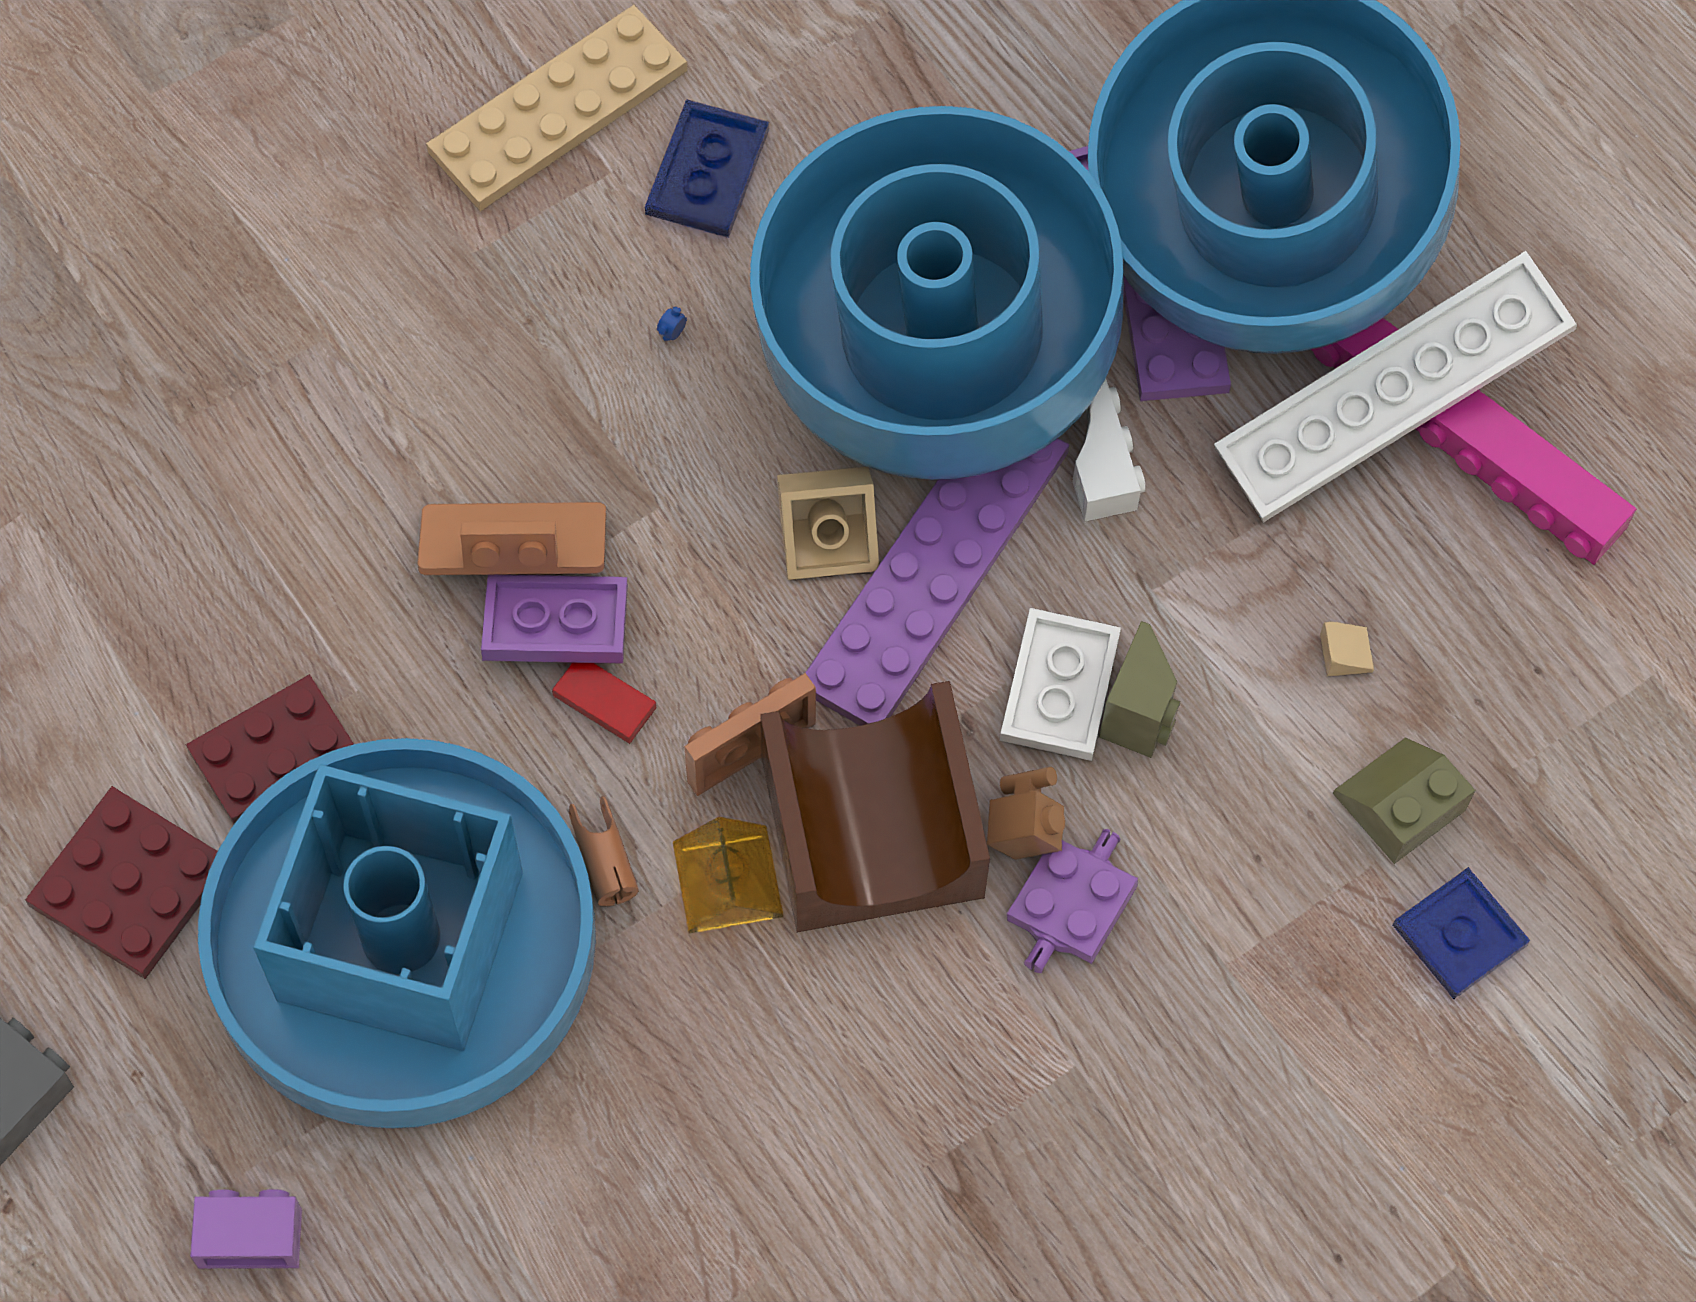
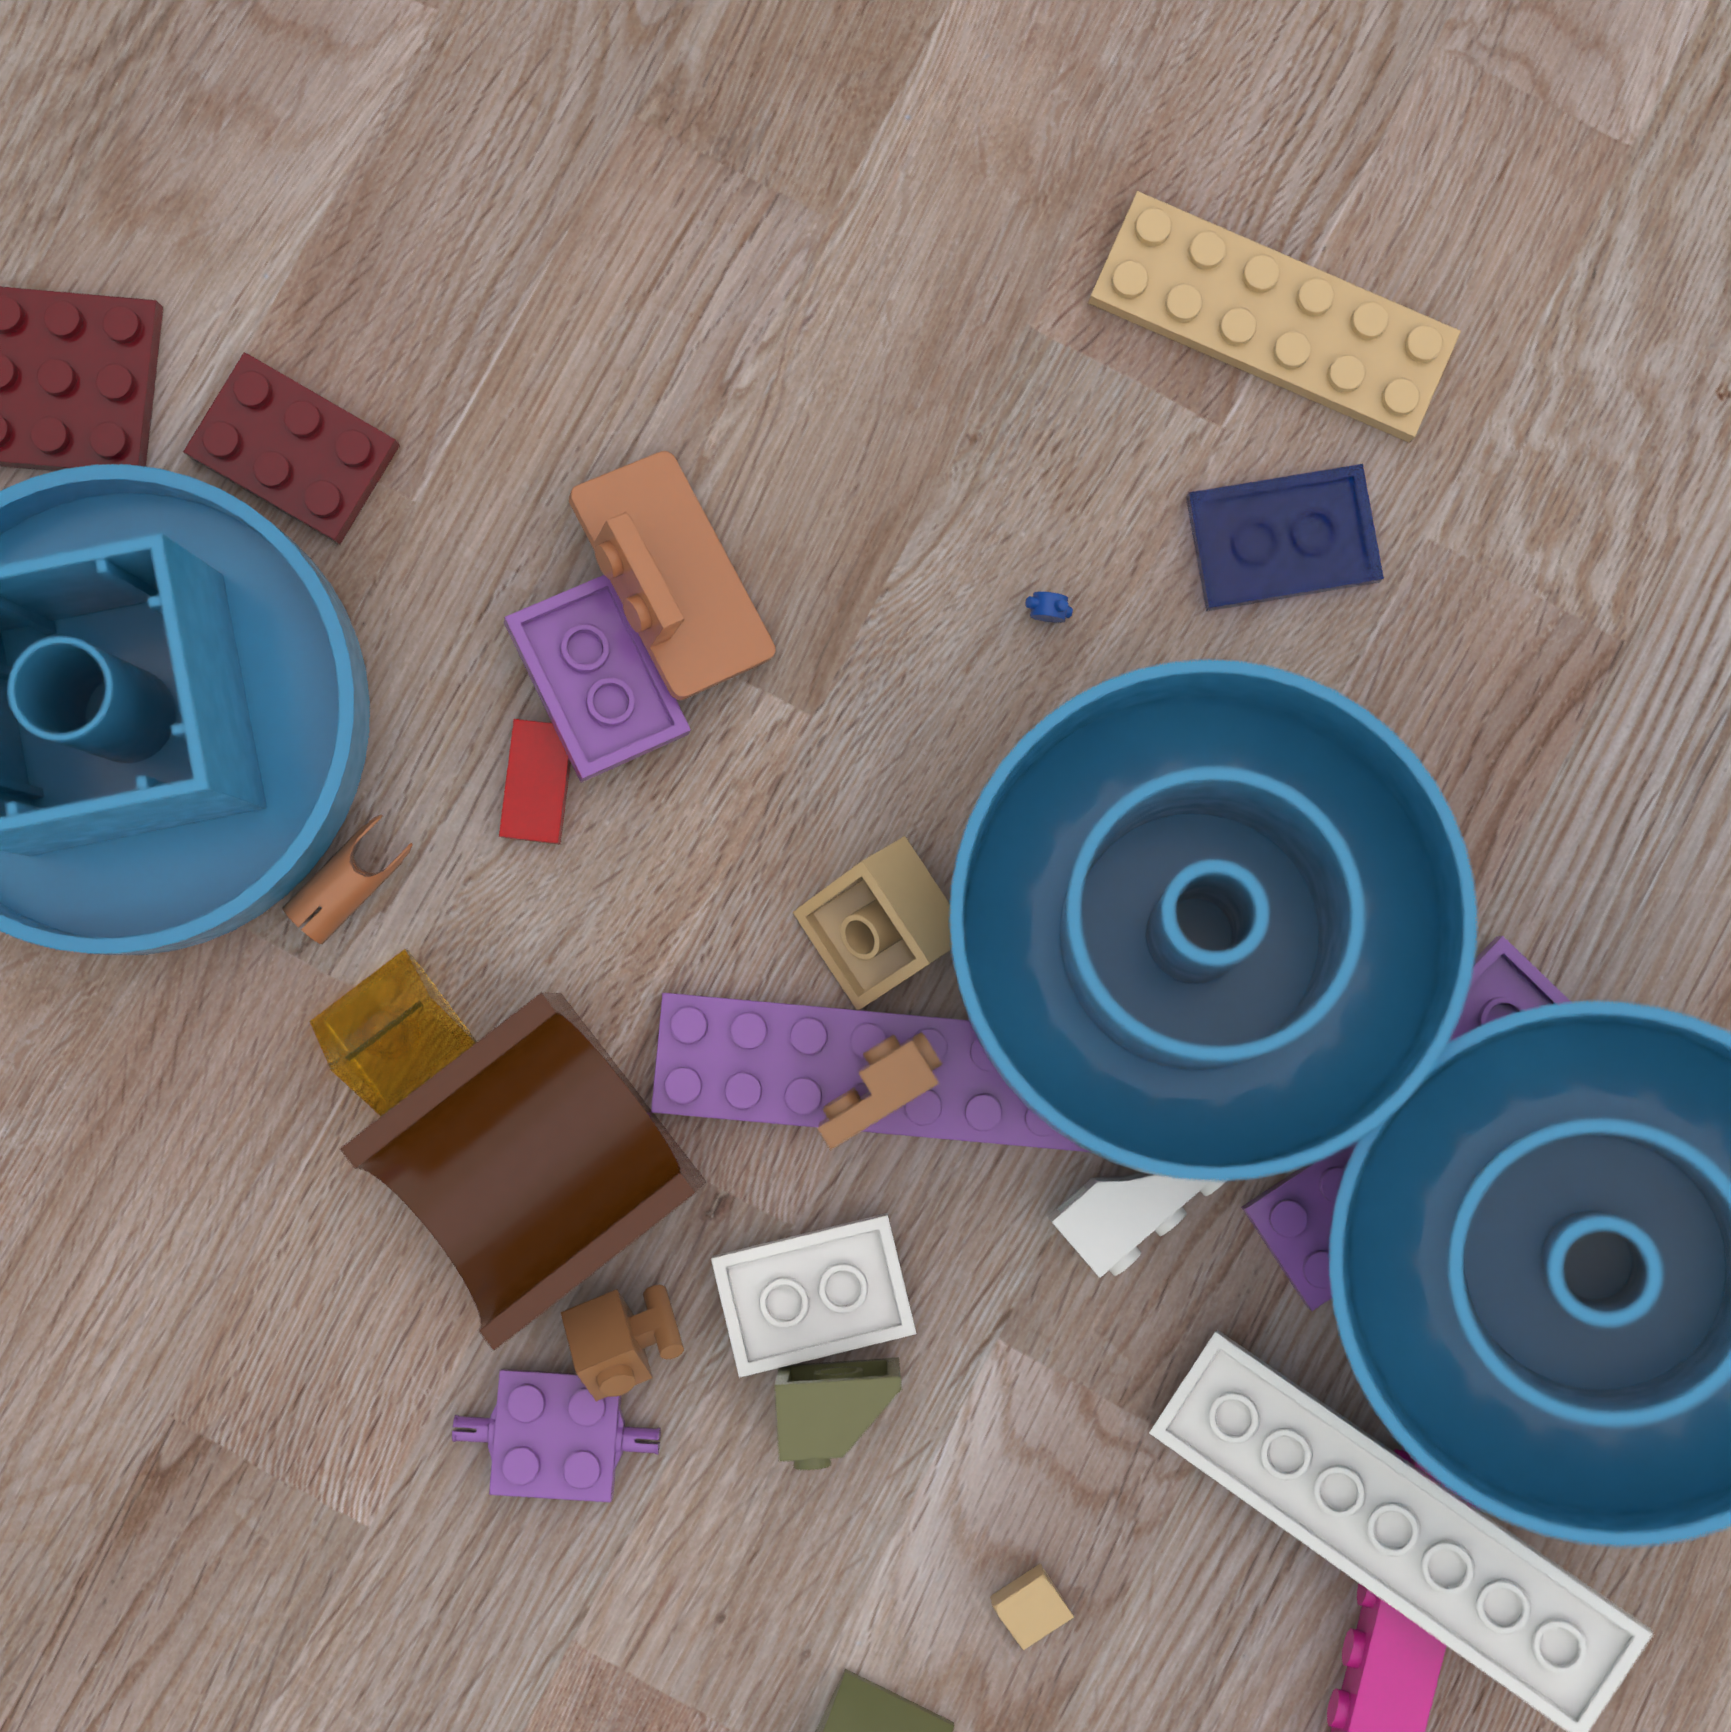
camera: 65 degrees right, 20 degrees up
nougat plate [684,673,816,796] -> none
none -> medium nougat plate [817,1032,942,1150]

